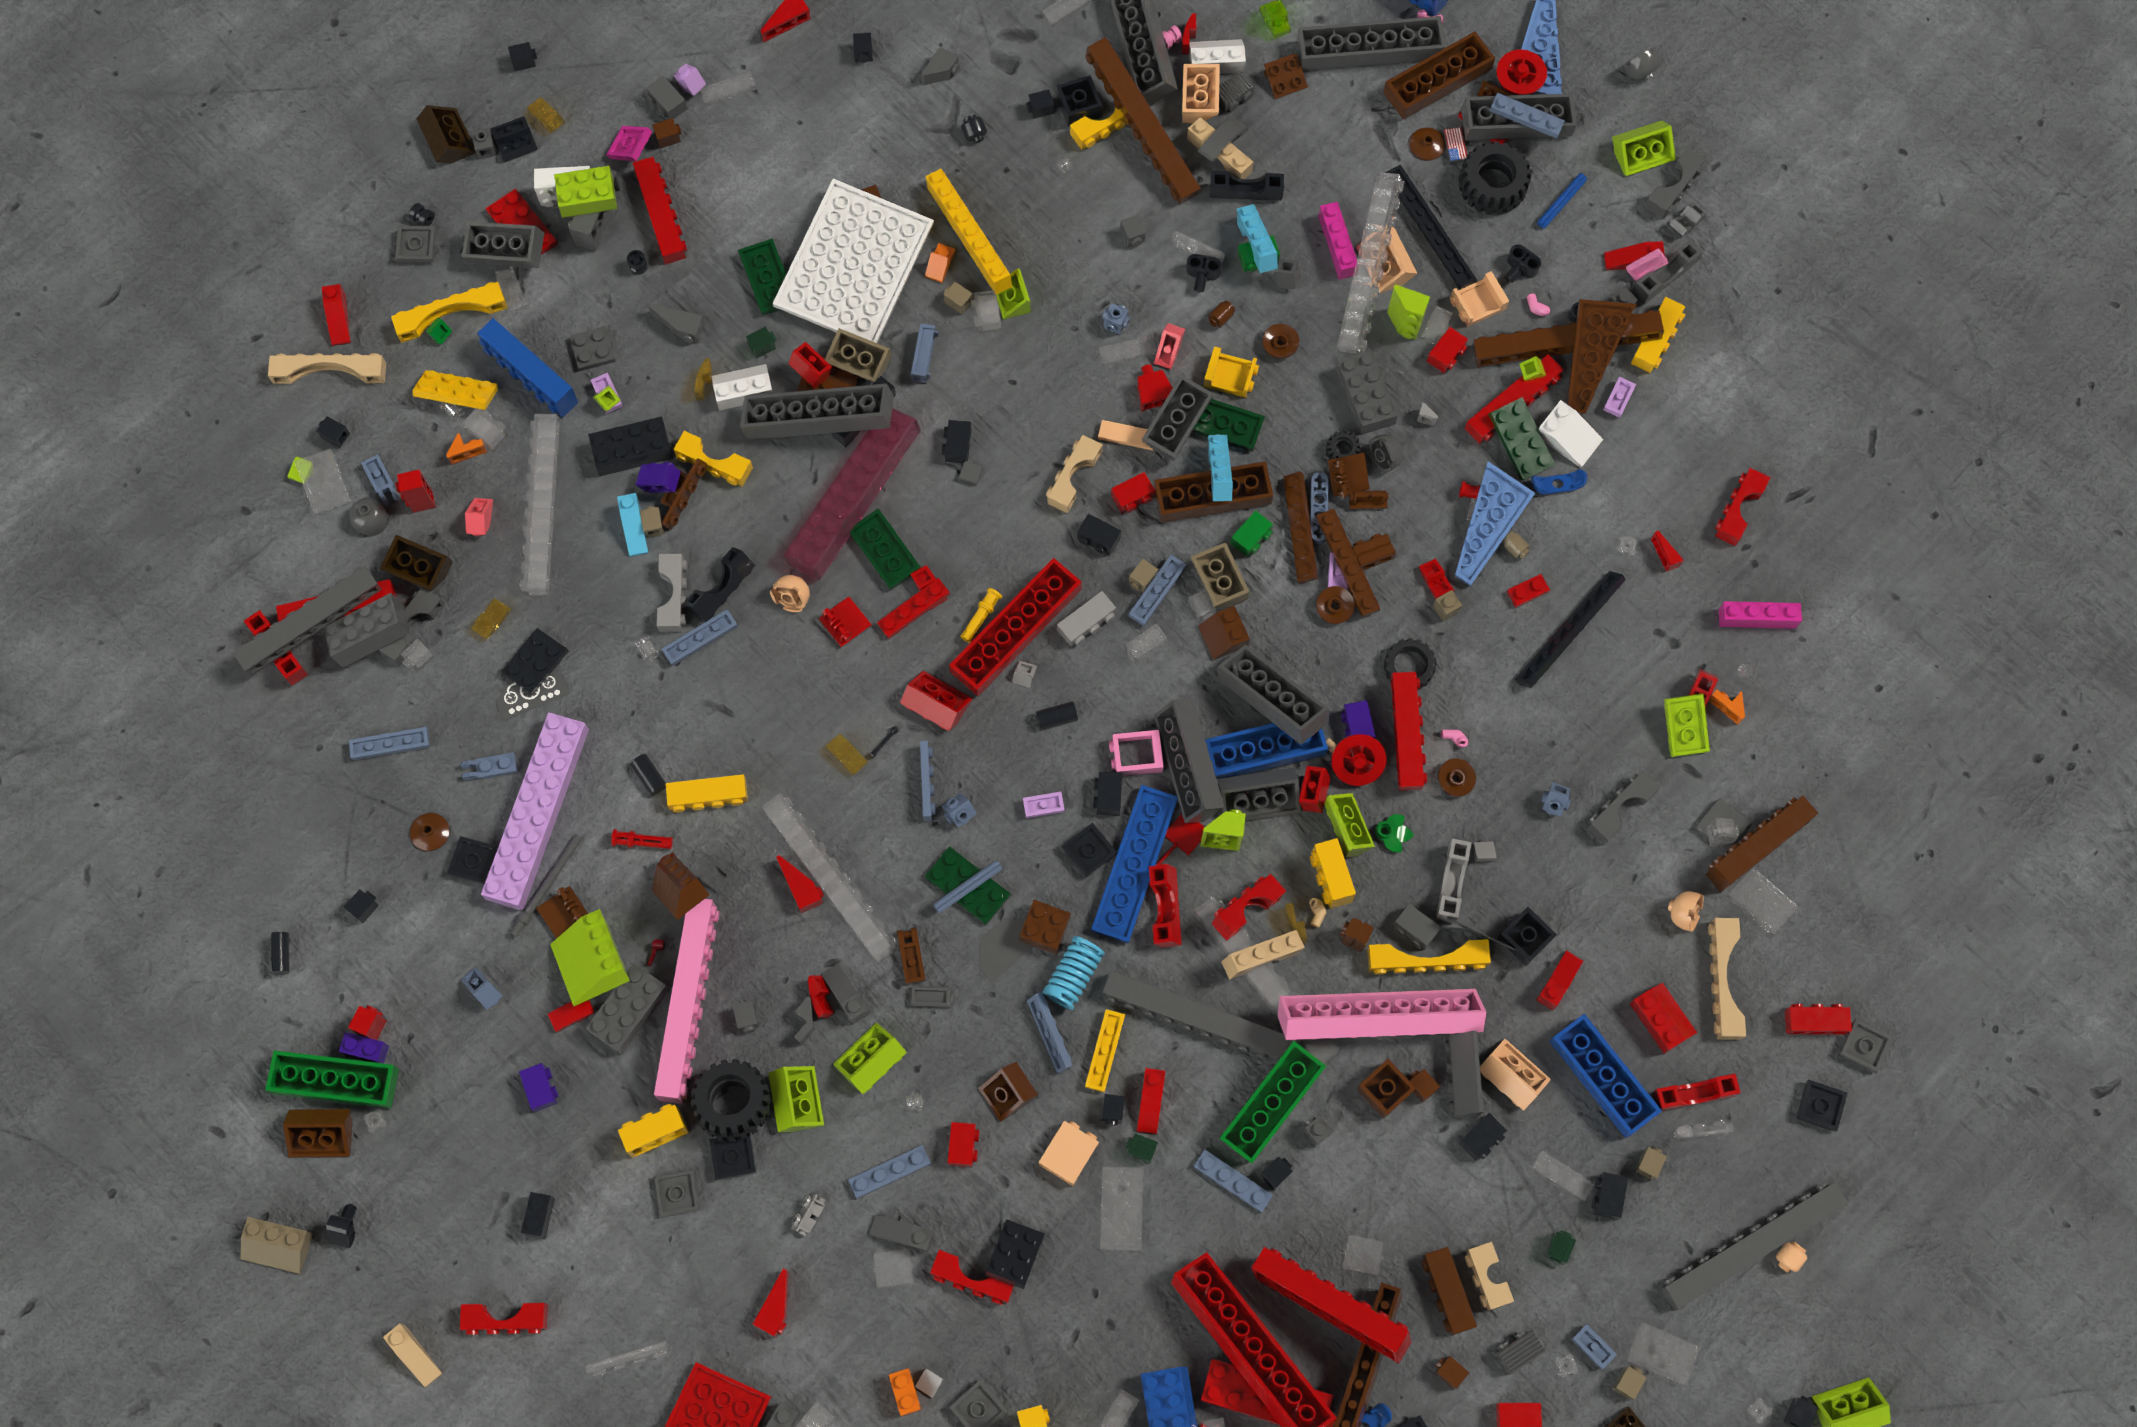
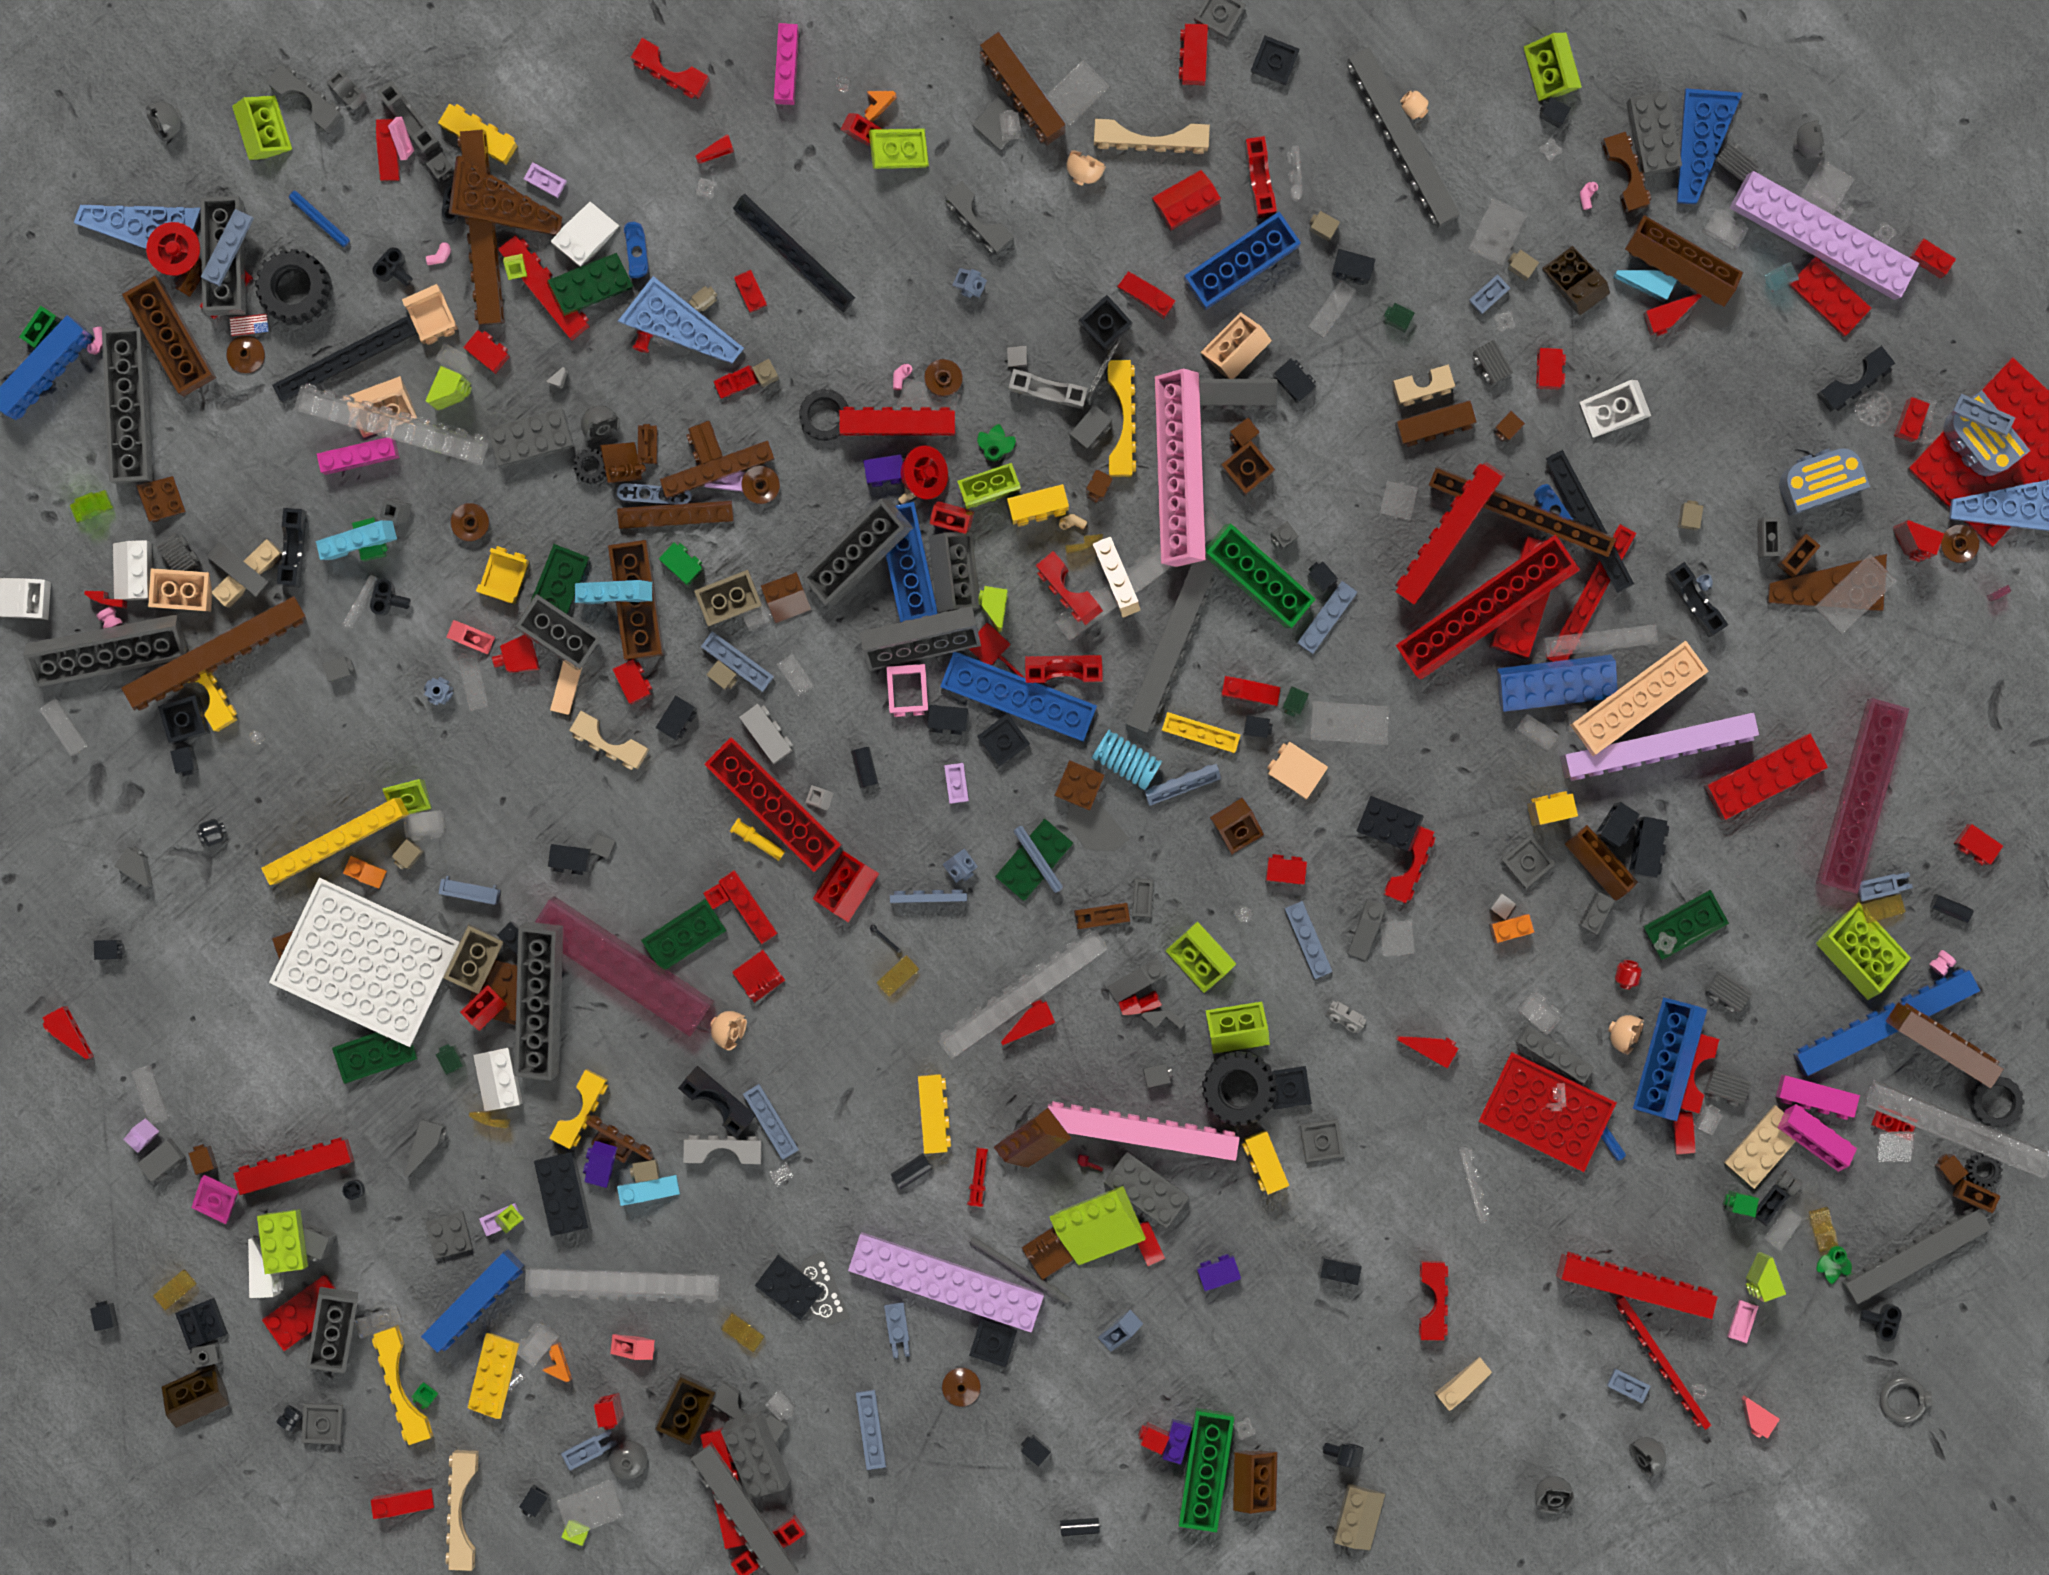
camera: 85 degrees left, 15 degrees up
reddish brown brick [1208,300,1235,328] -> none

